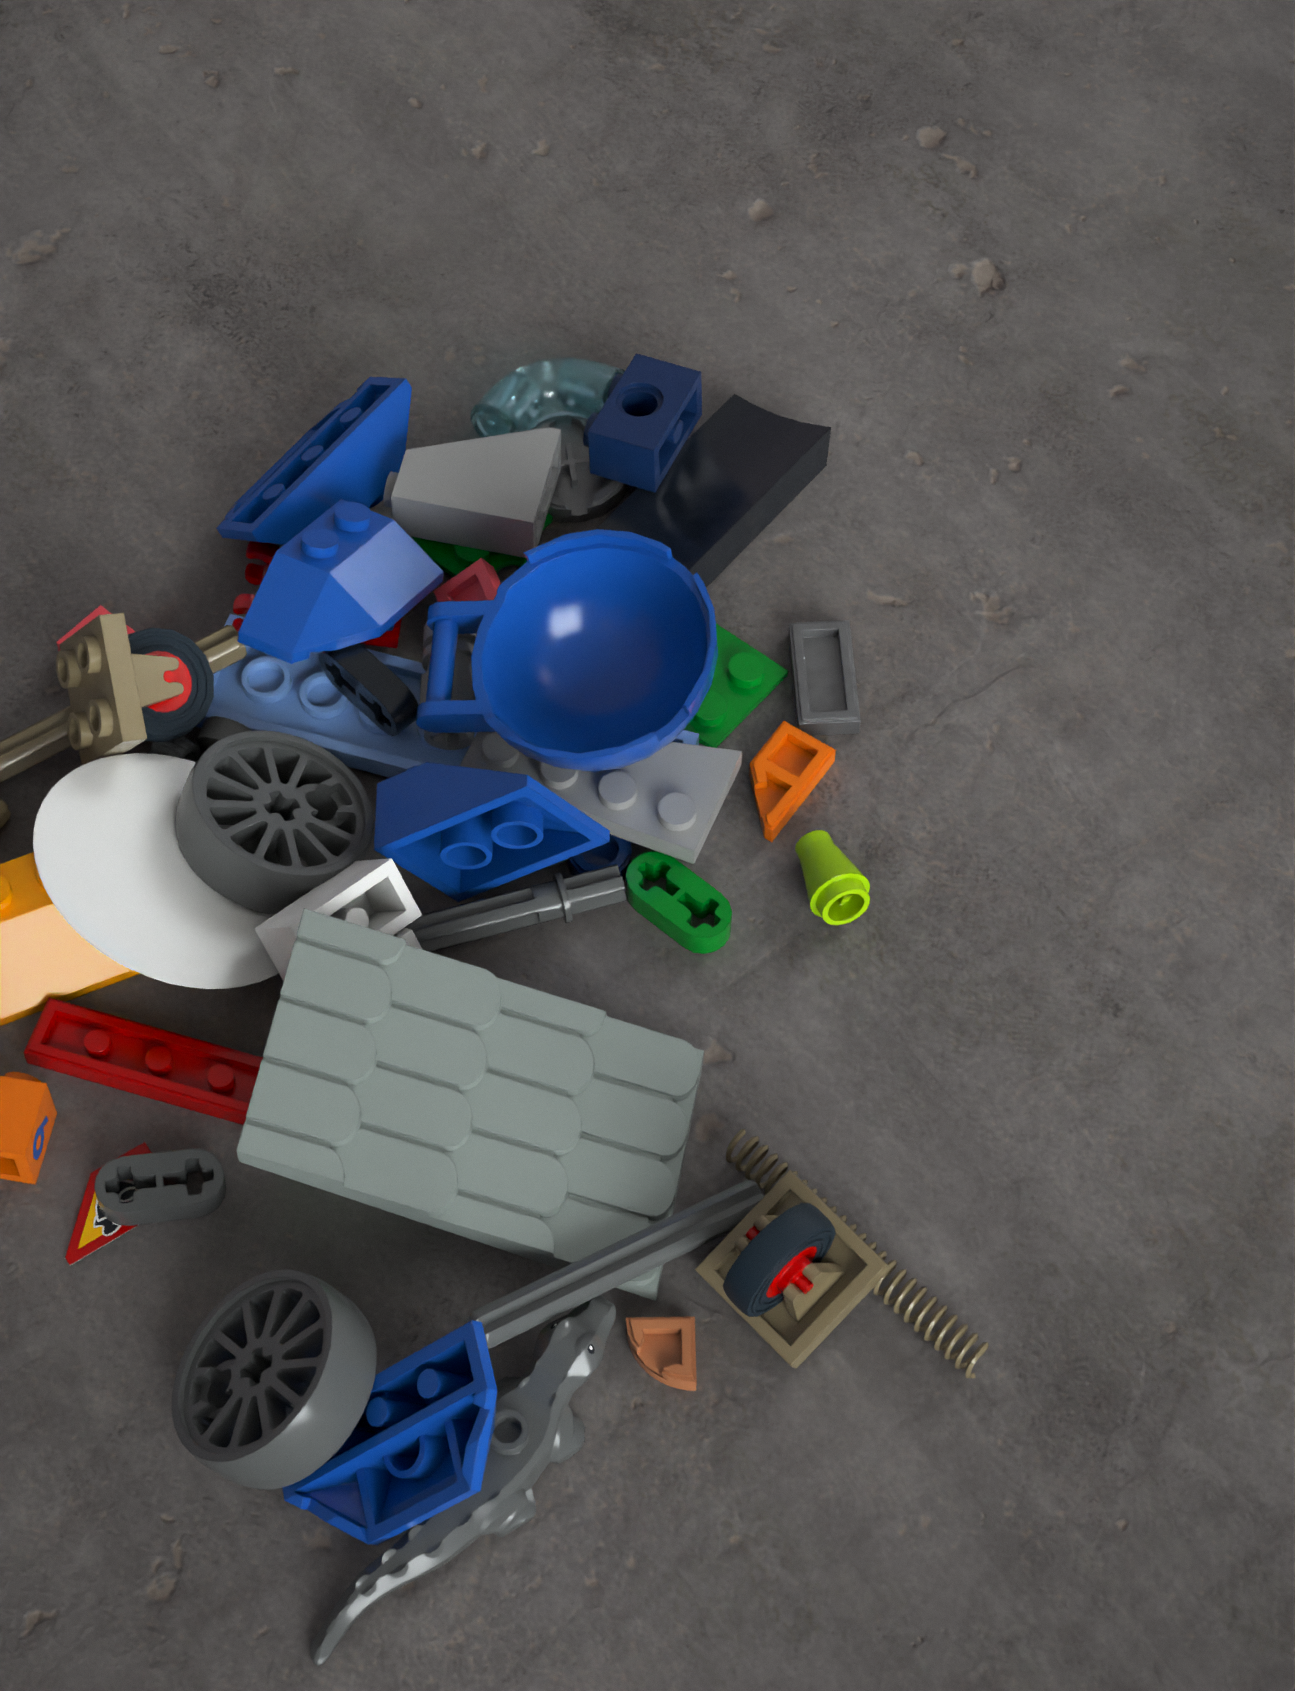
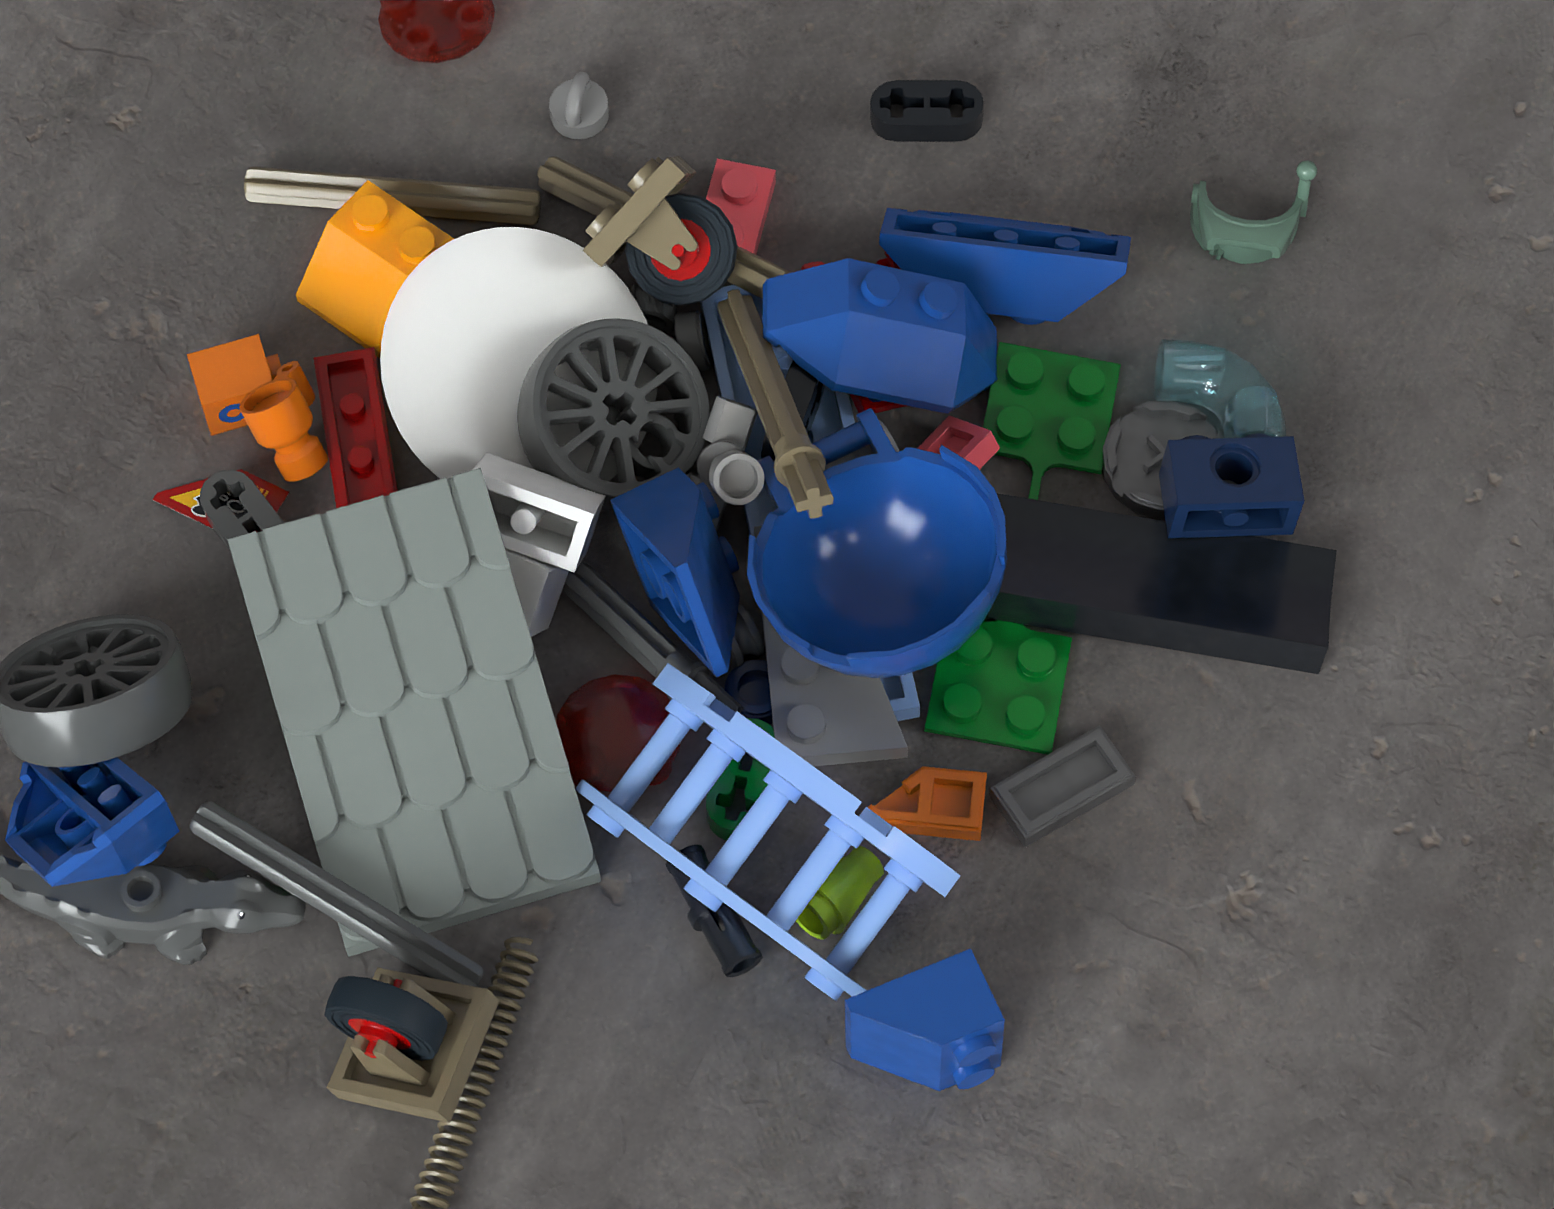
camera: 65 degrees right, 5 degrees up
light grey slope [384,427,561,558] -> none
nougat tile [626,1316,697,1391] -> none
none -> orange piece [239,361,328,482]
none -> clear red dish [556,674,681,792]
none -> light blue fence [575,663,961,1001]
none -> black pin [665,845,763,978]
none -> light grey bar [689,396,764,530]
none -> dark tan axle [717,289,834,519]
none -> blue slope [845,948,1005,1091]
none -> black beam [870,80,984,142]
none -> sand green helmet [1190,160,1317,264]

